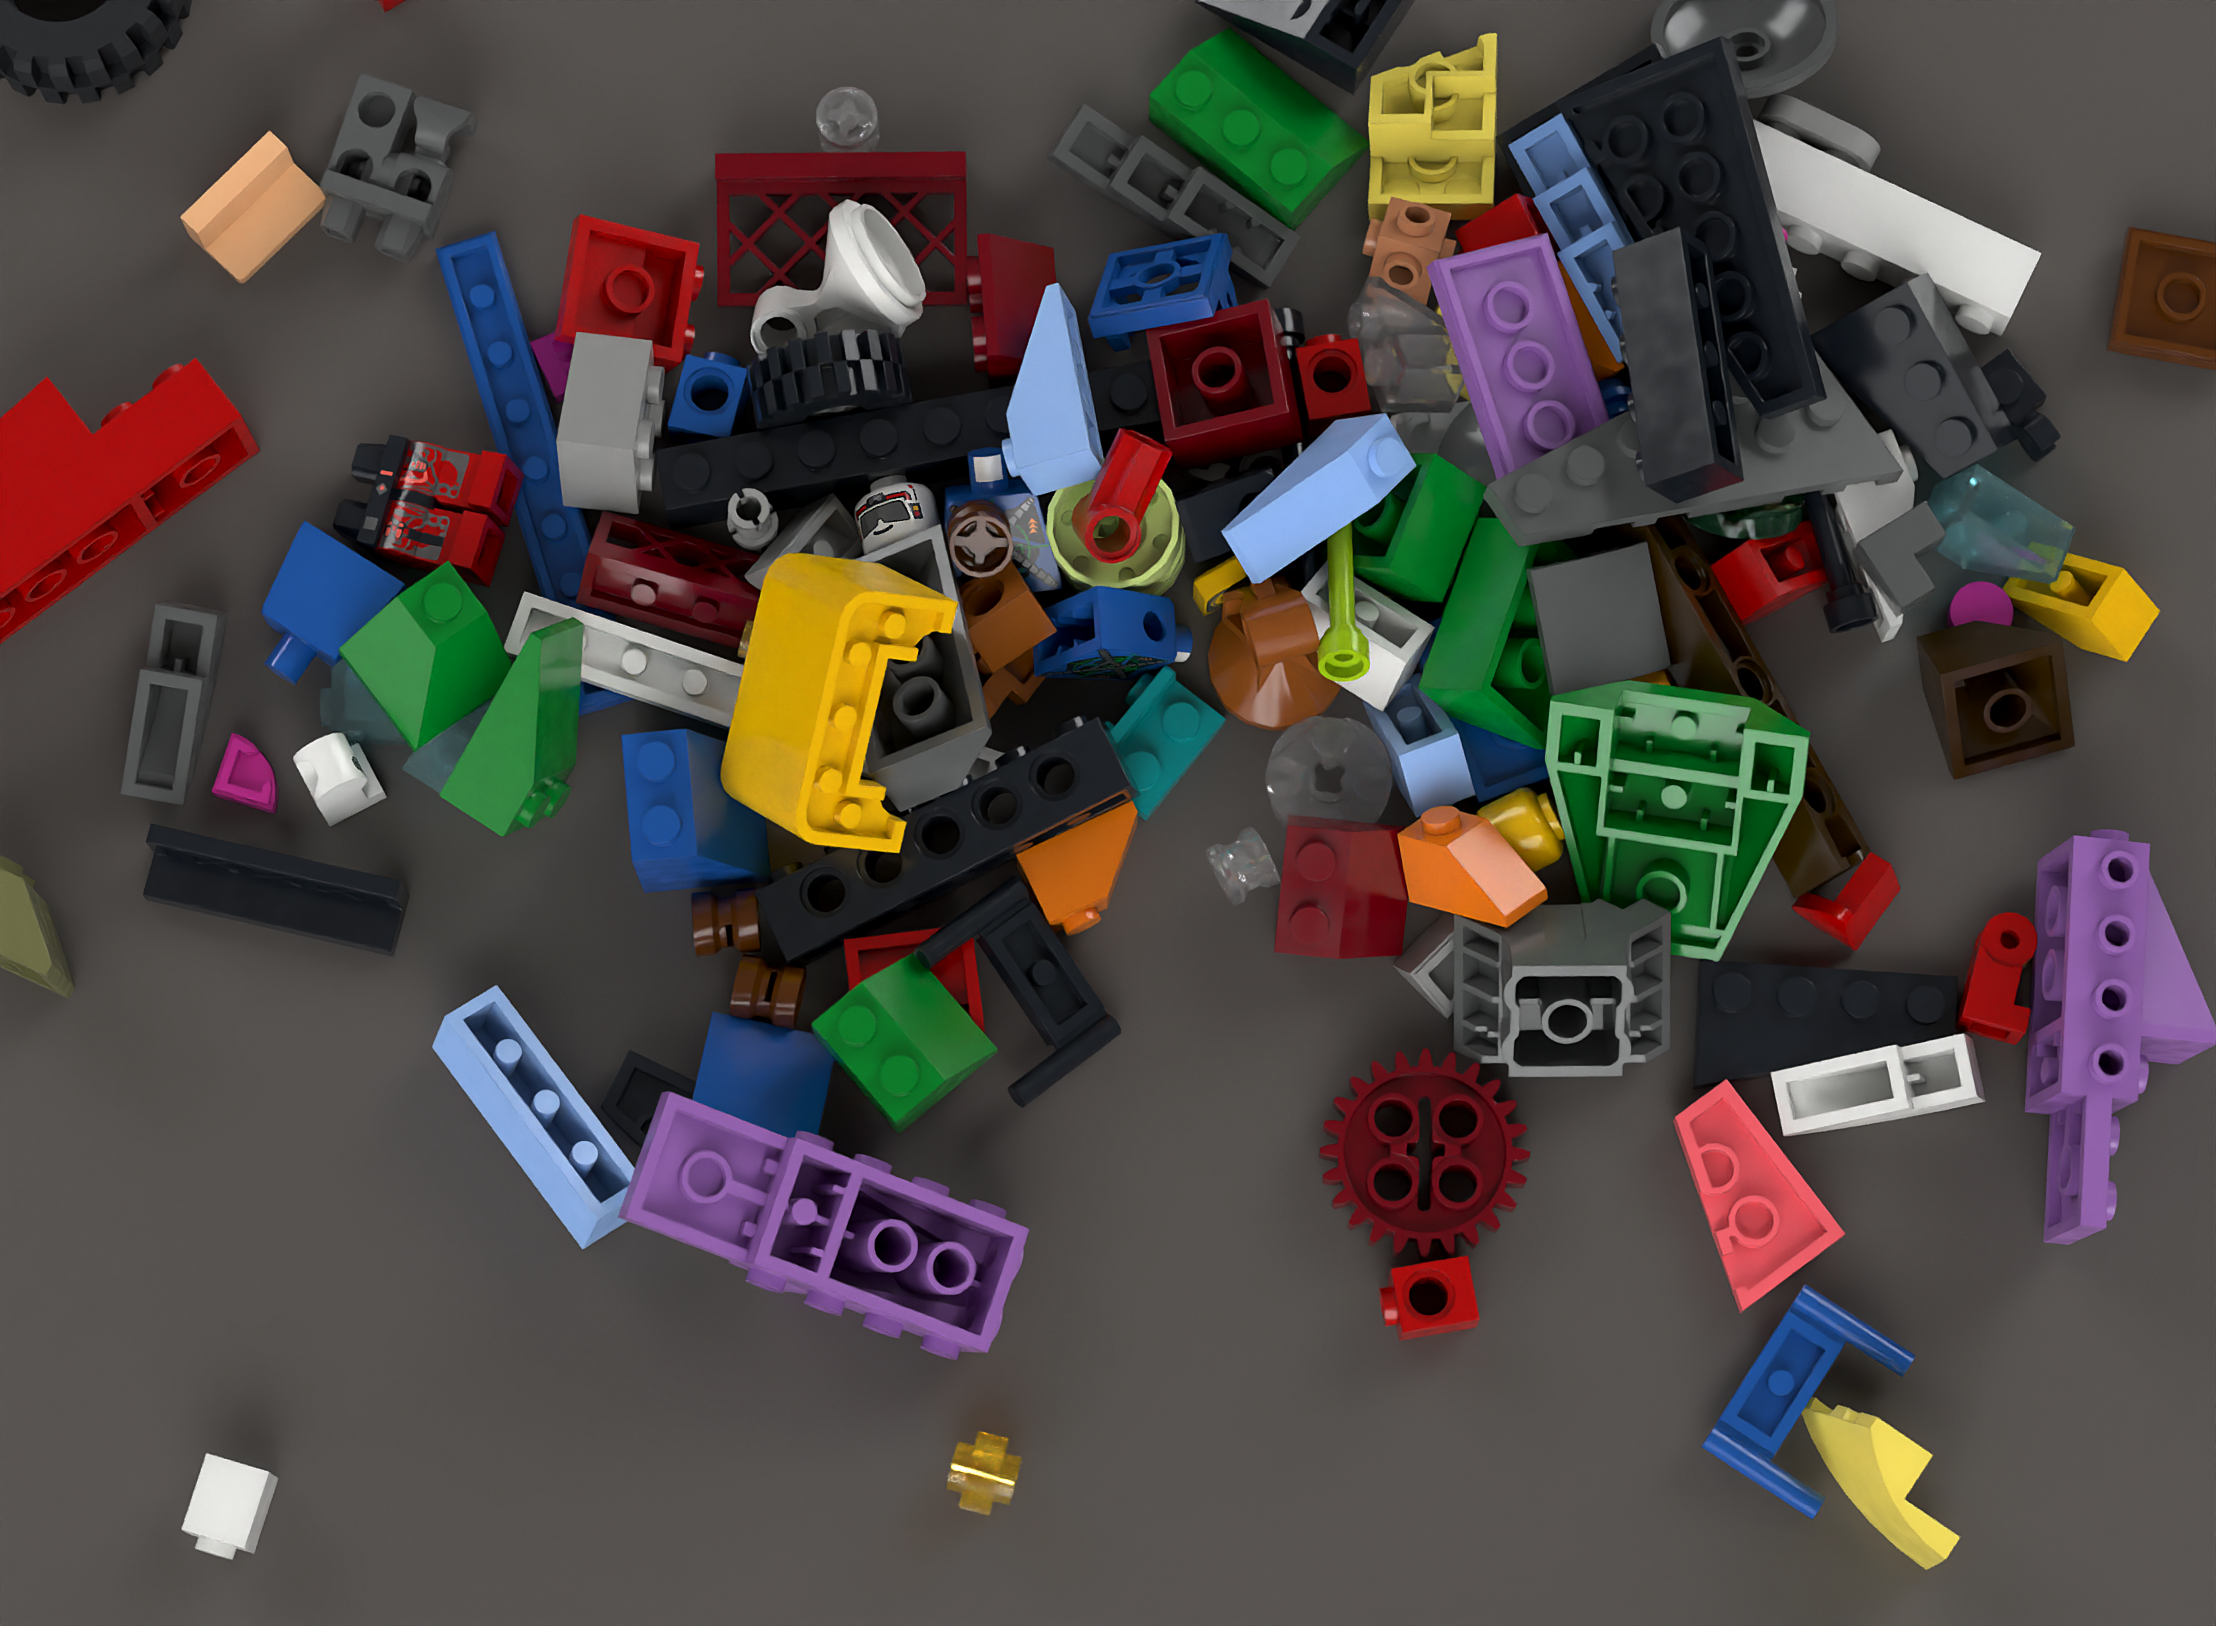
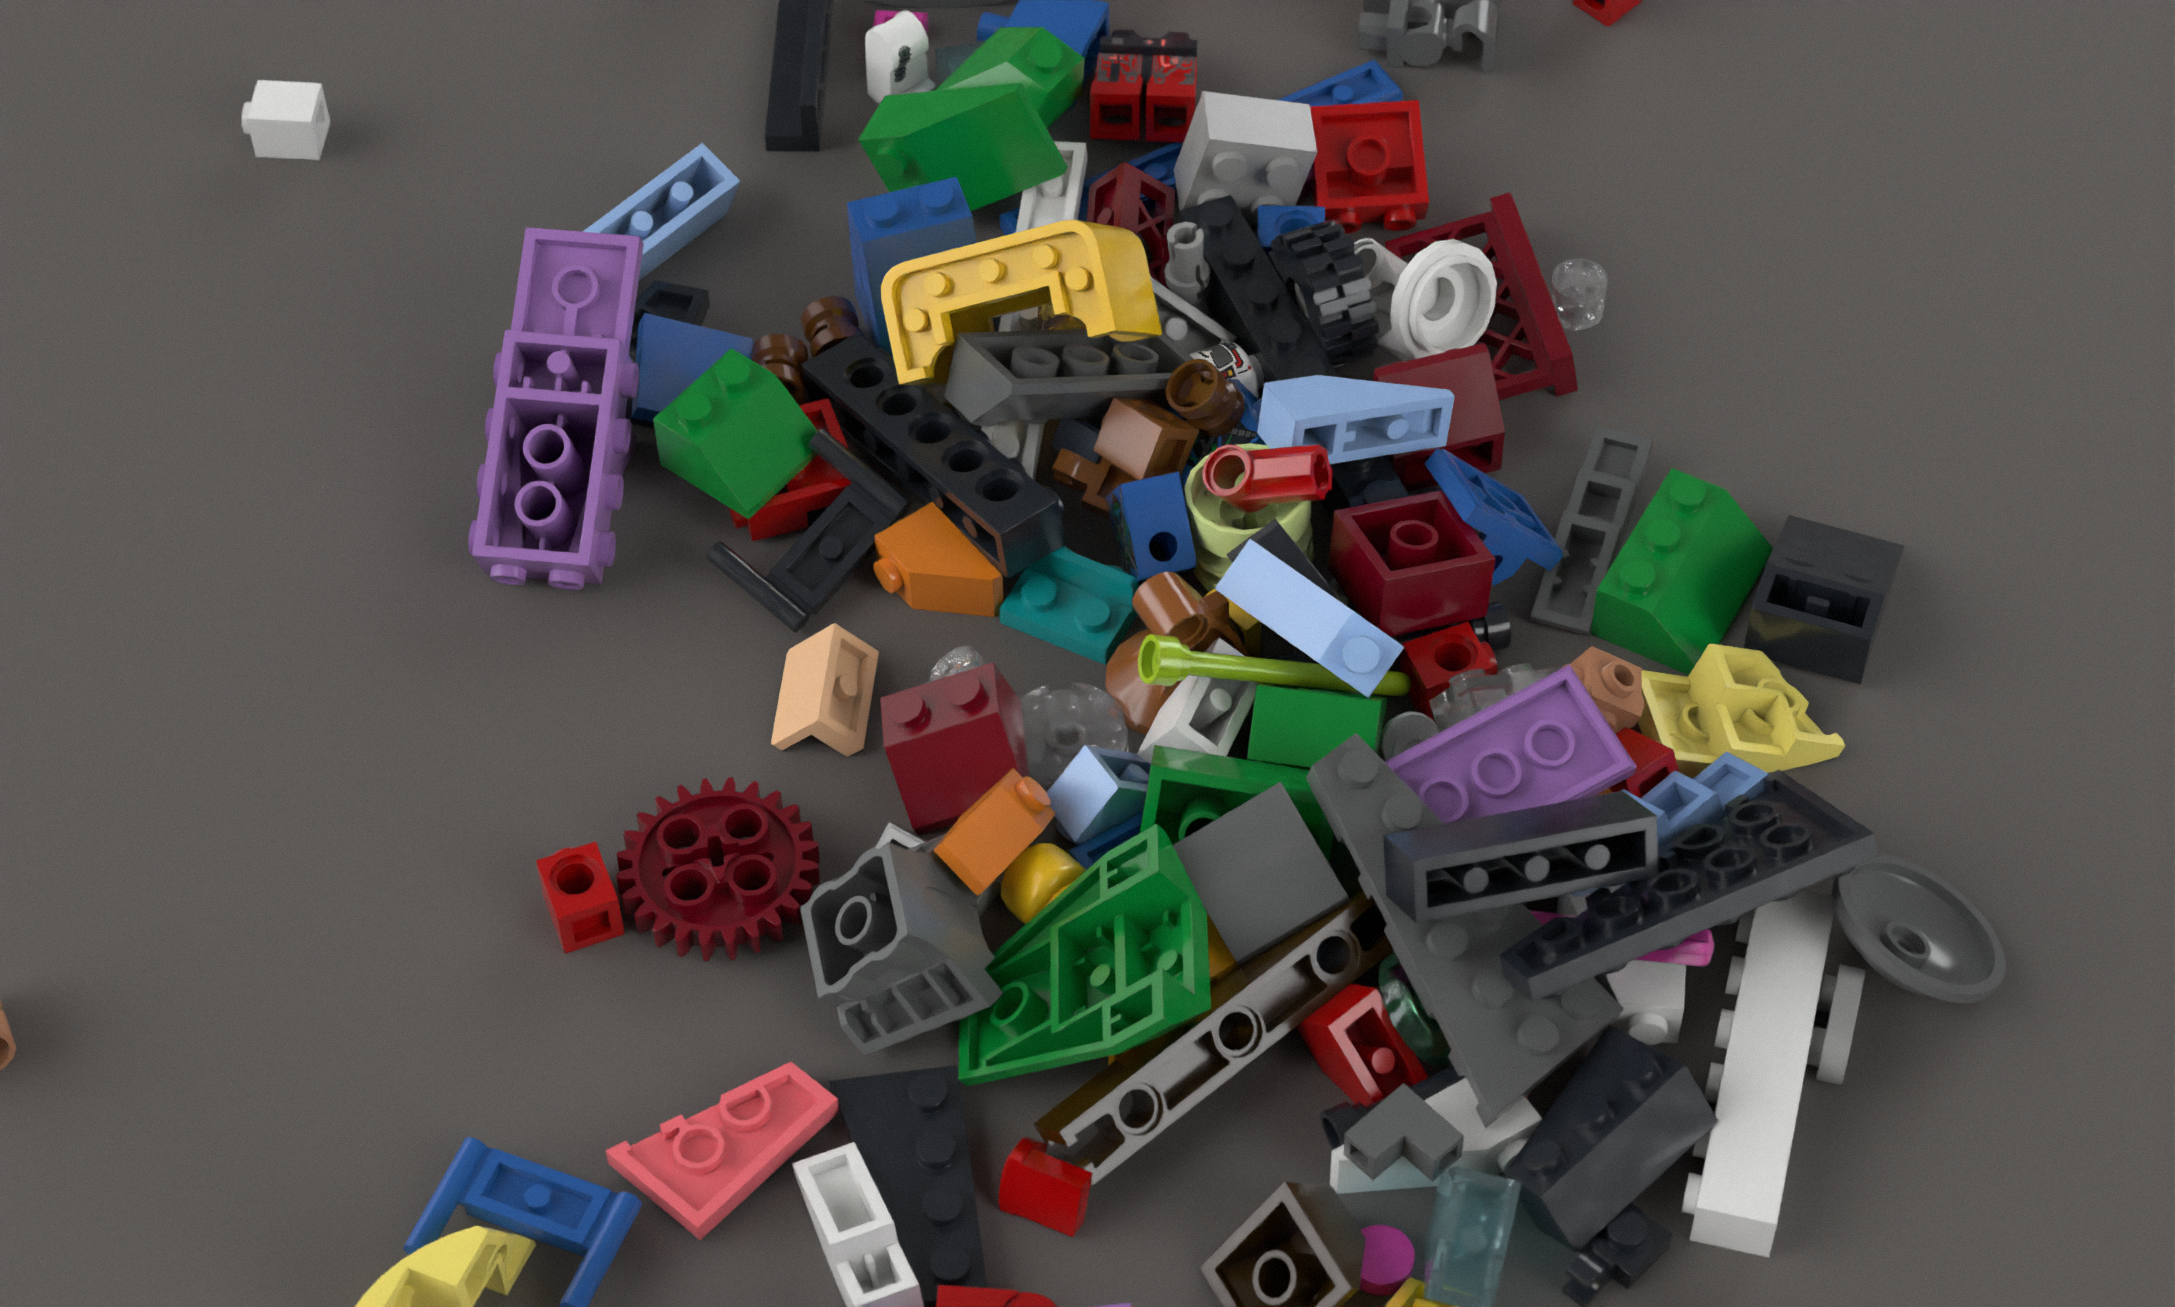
camera: 80 degrees right, 25 degrees down
clear yellow gear [946,1431,1022,1516] -> none
none -> light nougat panel [771,623,879,757]

